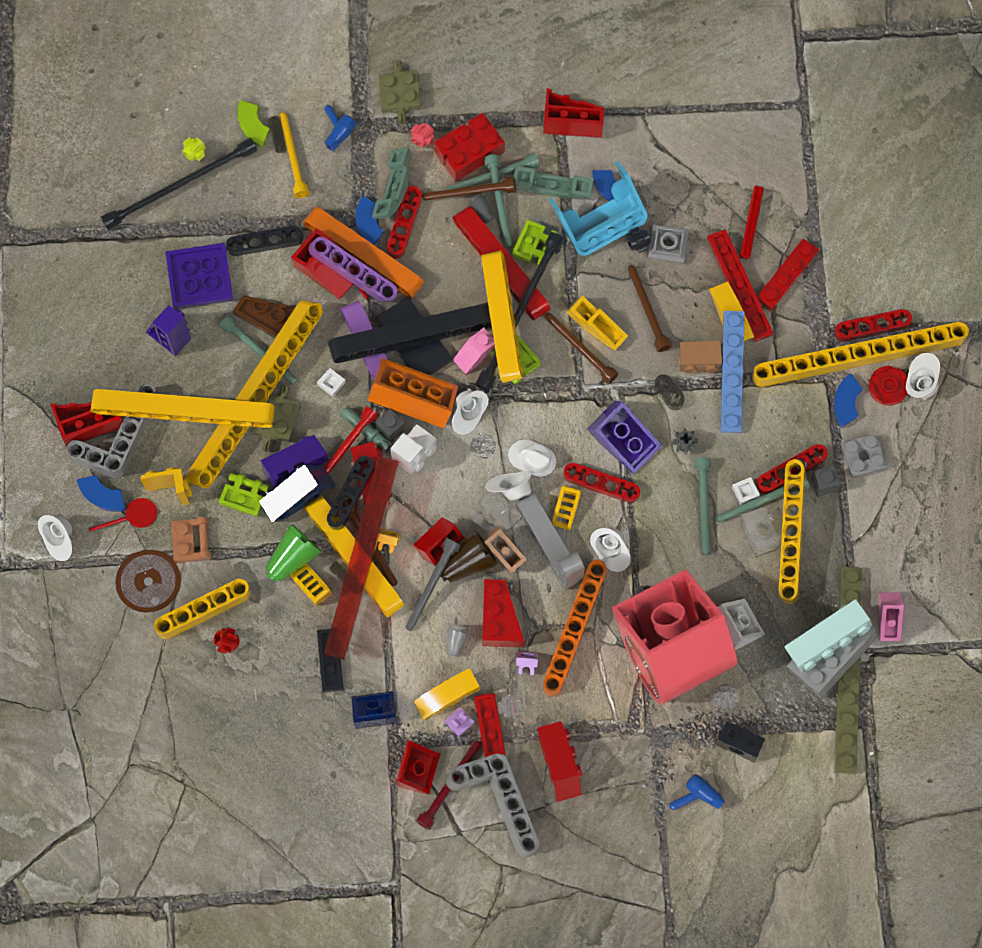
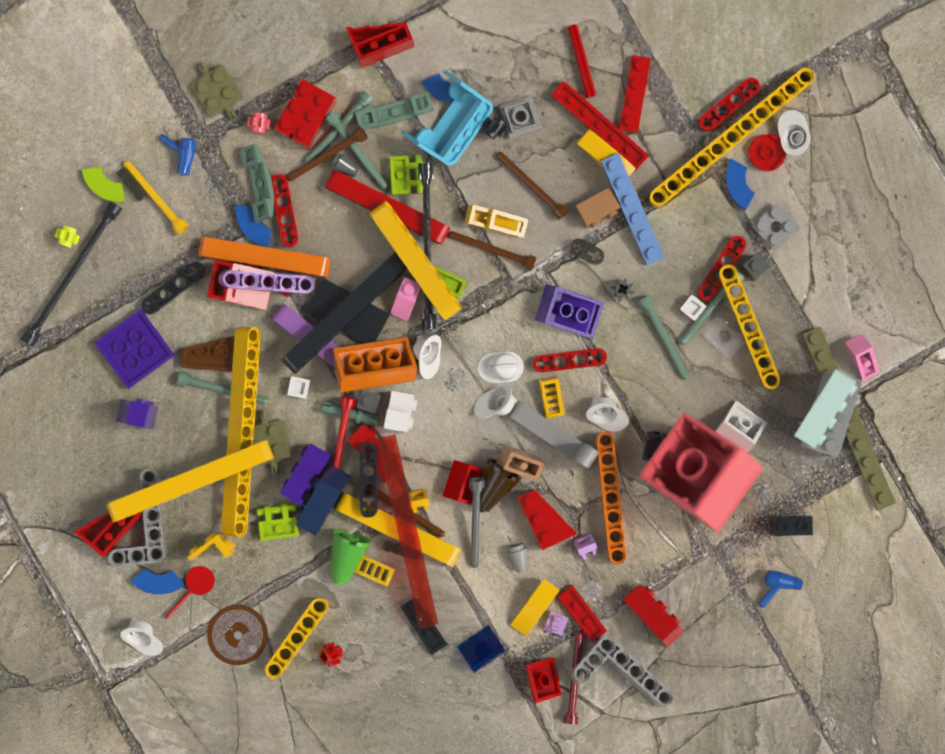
camera: 30 degrees left, 15 degrees up
nougat plate [171,517,211,563] -> none

